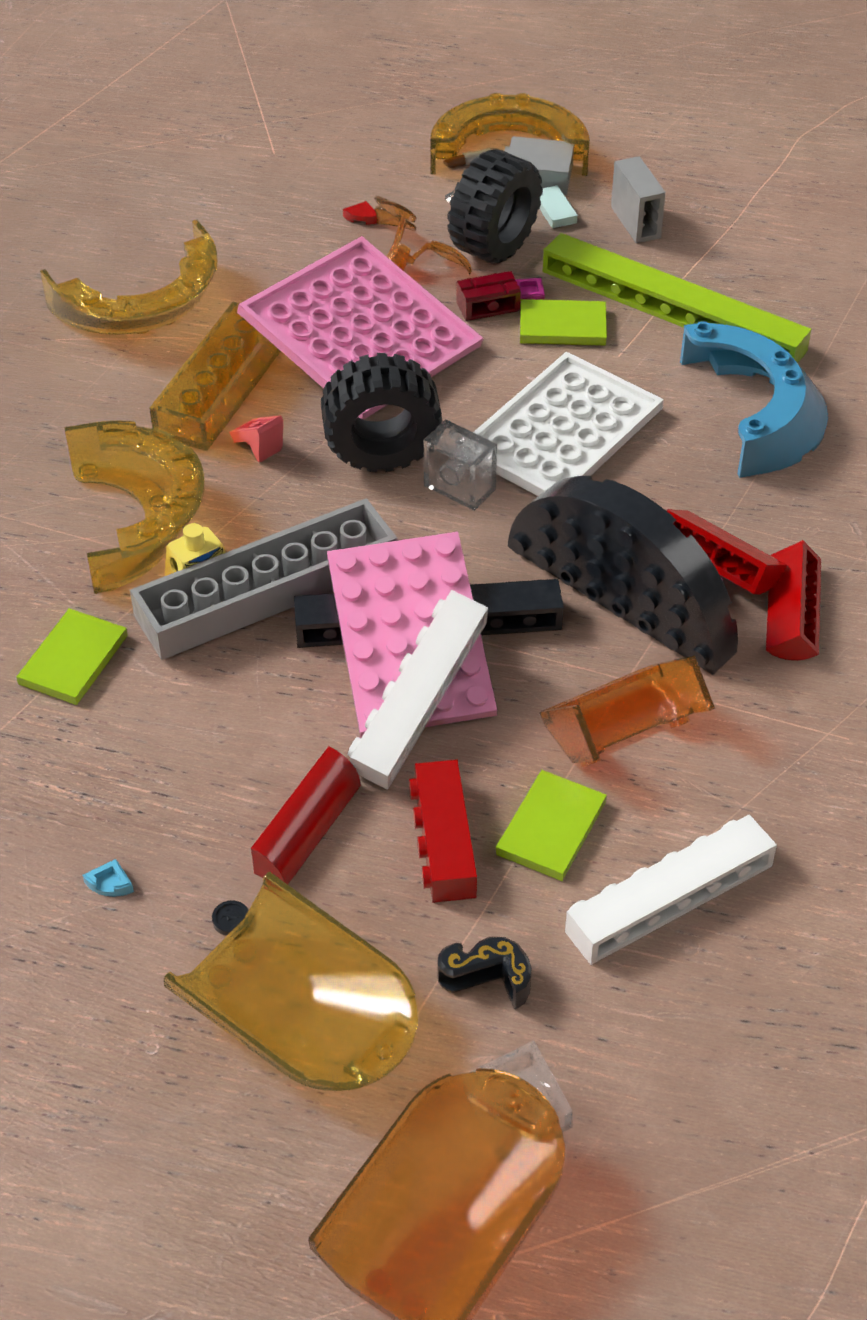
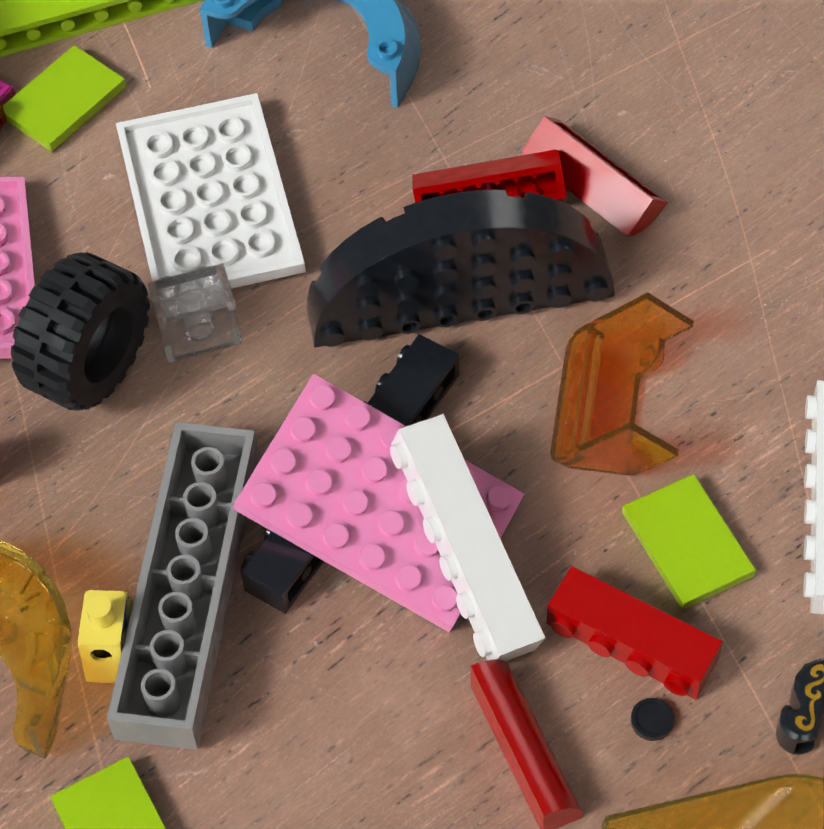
camera: 50 degrees left, 10 degrees up
none -> black piece [631,698,674,741]

